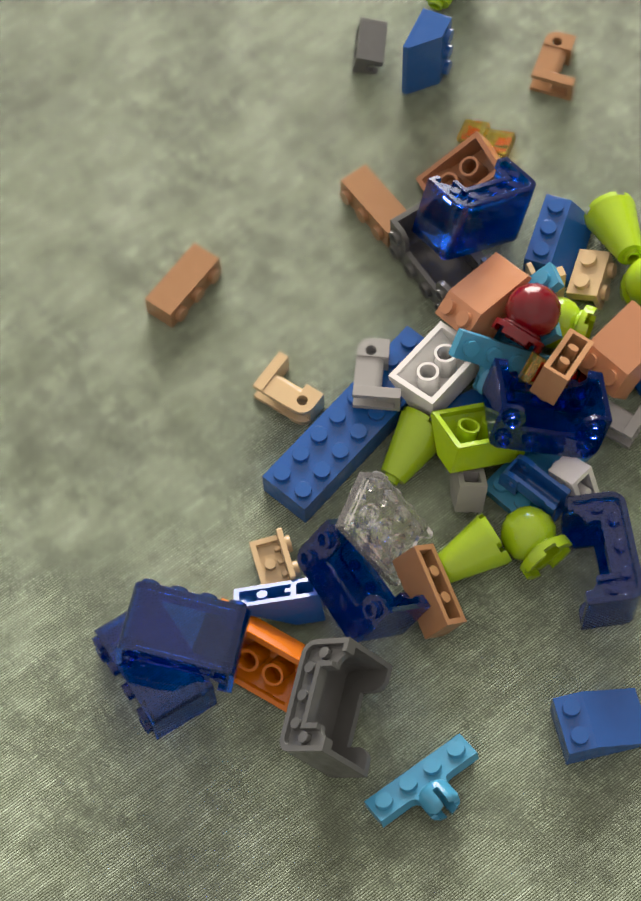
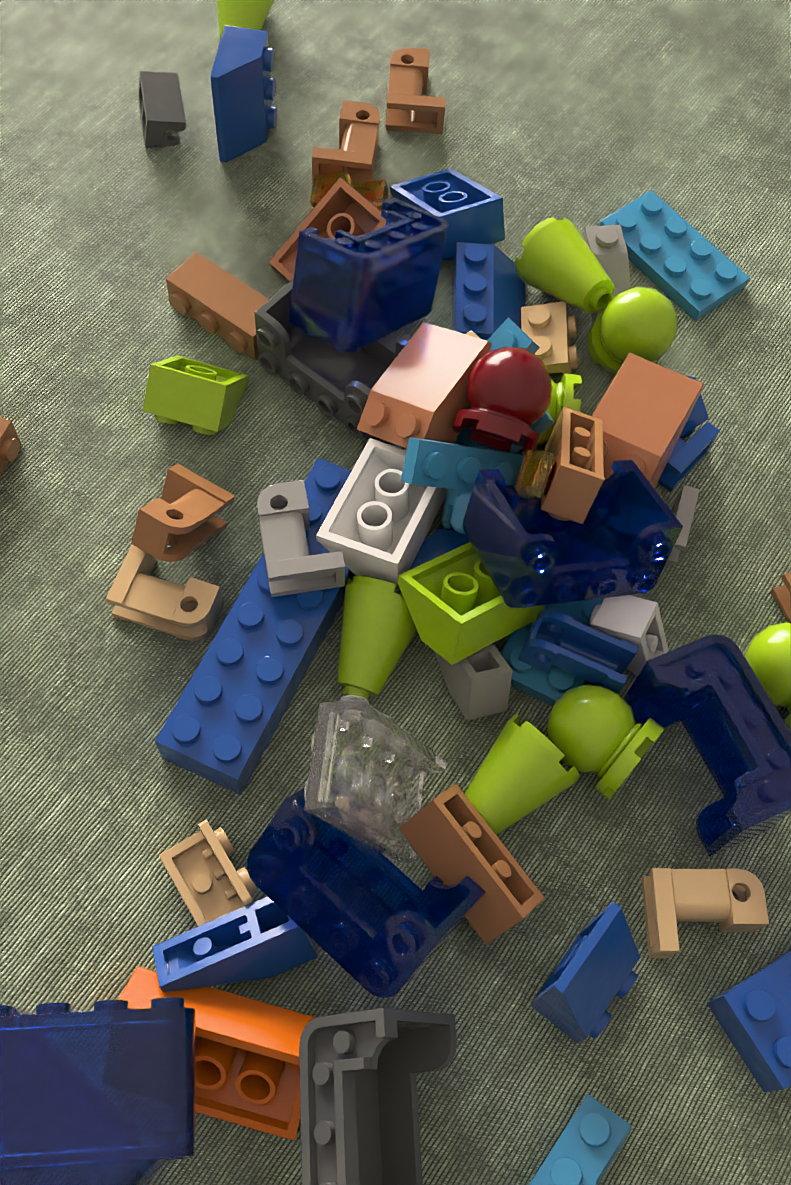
camera: 25 degrees left, 0 degrees up
none -> medium nougat piece [131,463,235,562]
none -> lime slope [142,355,250,435]
none -> medium nougat piece [312,100,380,191]
none -> blue slope [390,168,505,260]
none -> blue slope [530,902,640,1043]
none -> tan piece [641,868,769,958]

